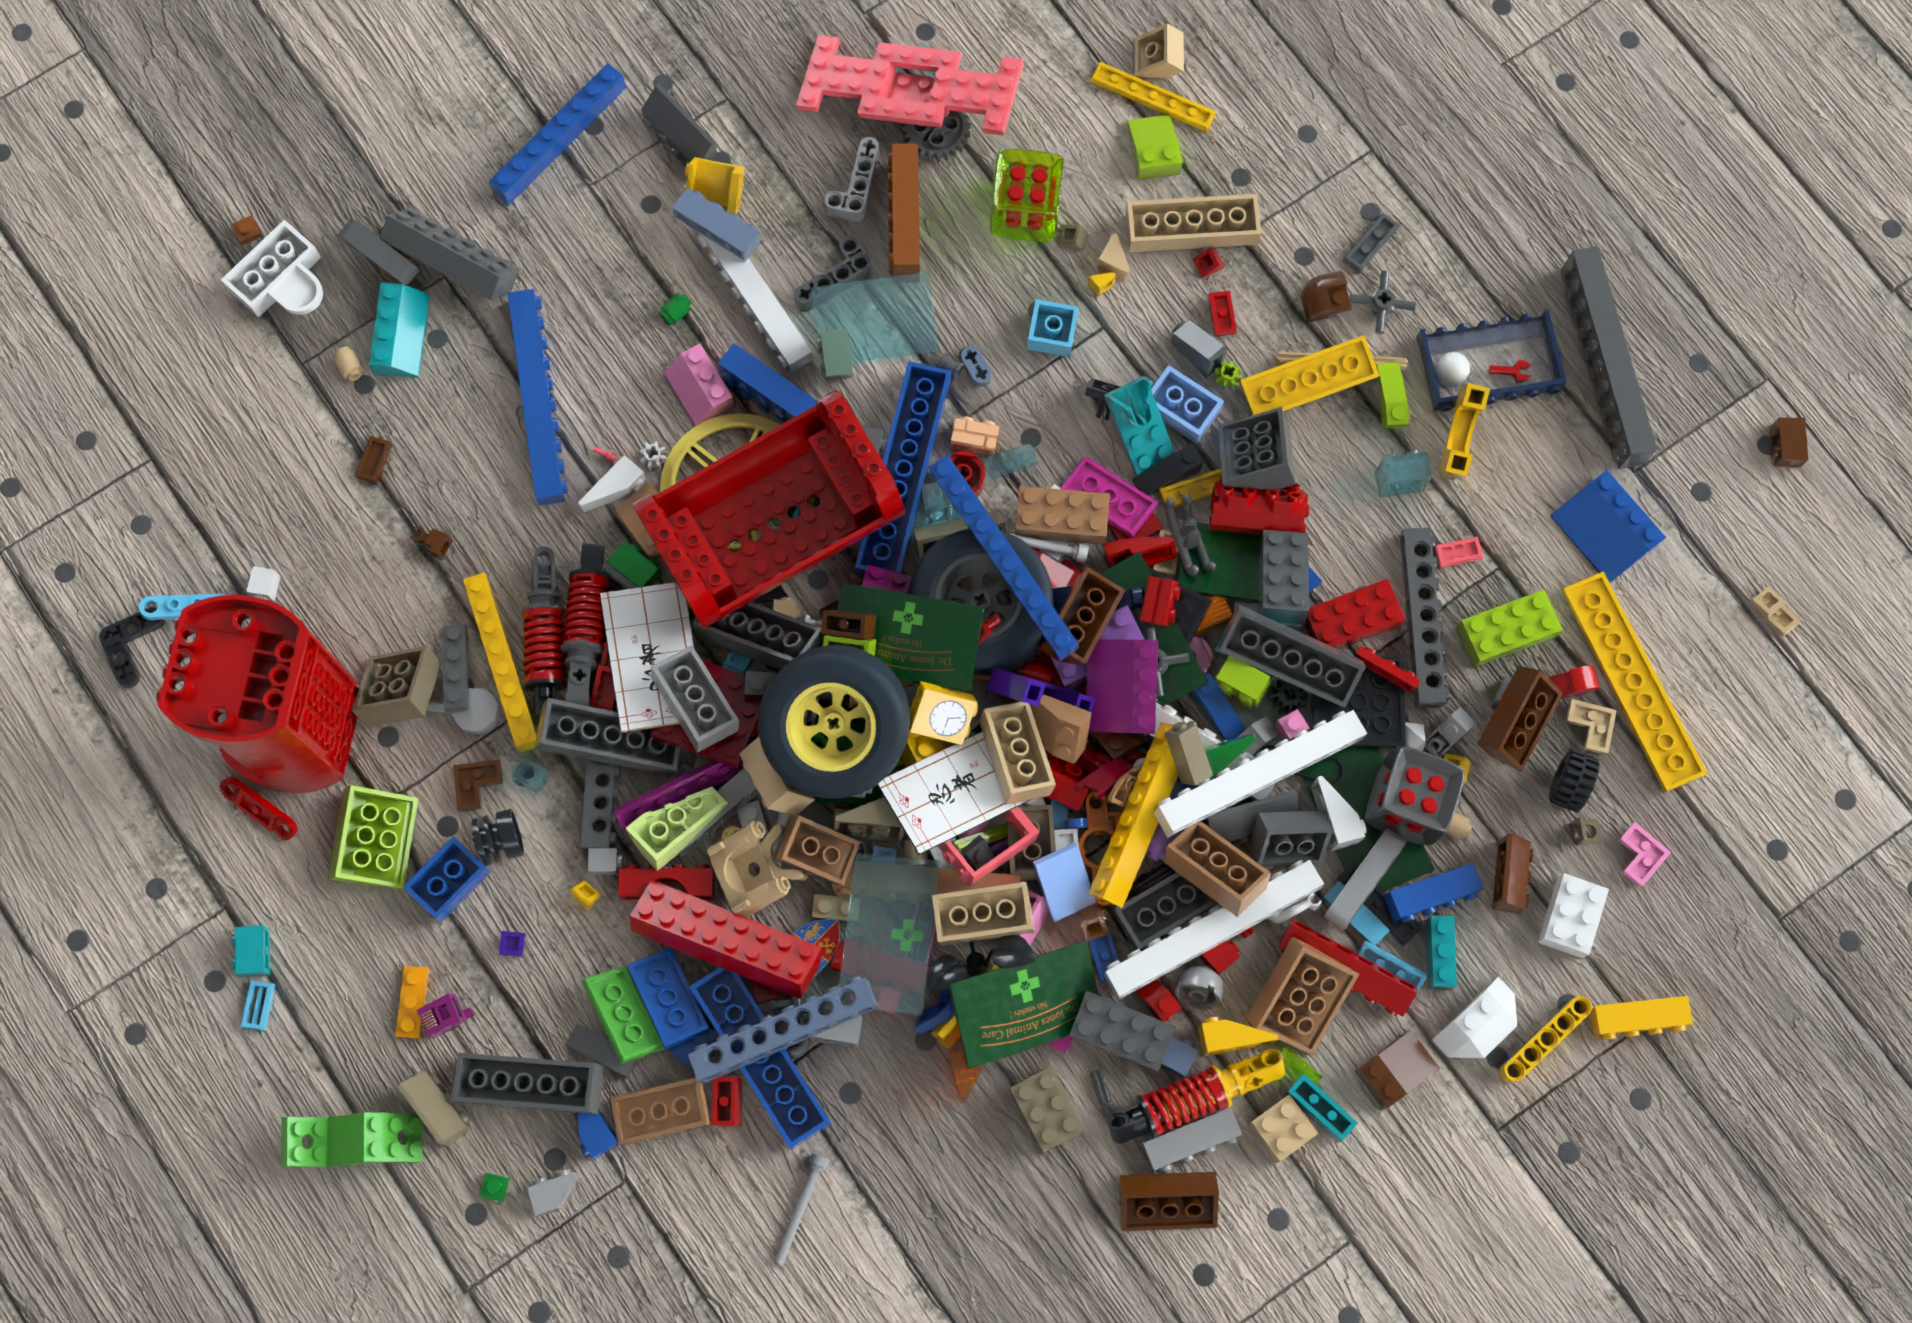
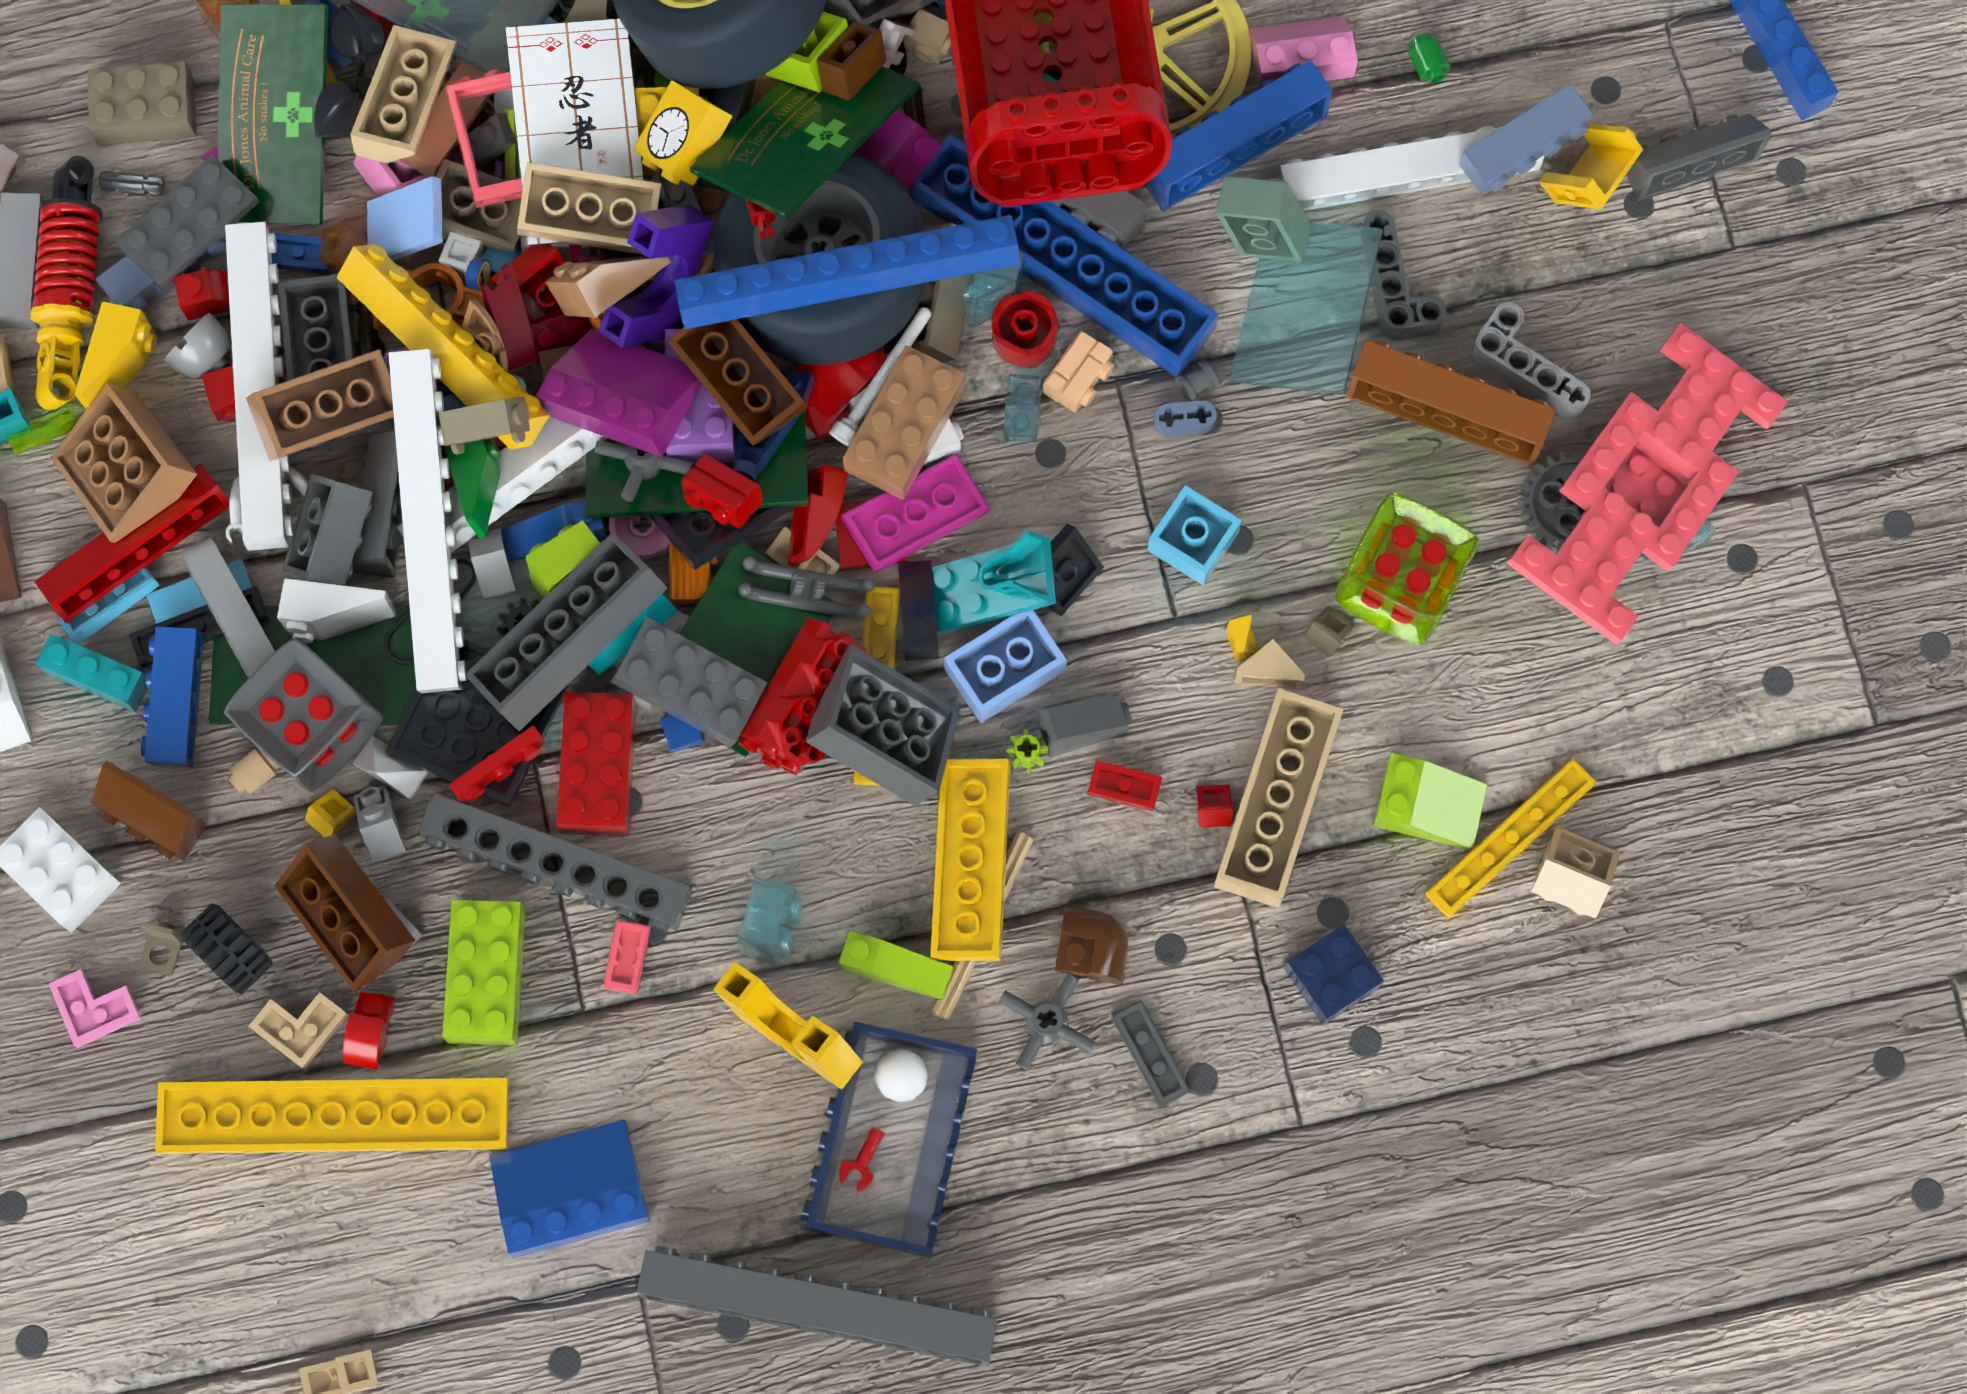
camera: 115 degrees right, 0 degrees up
bright pink brick [1275,709,1310,742] -> none
none -> dark blue brick [1284,924,1384,1026]

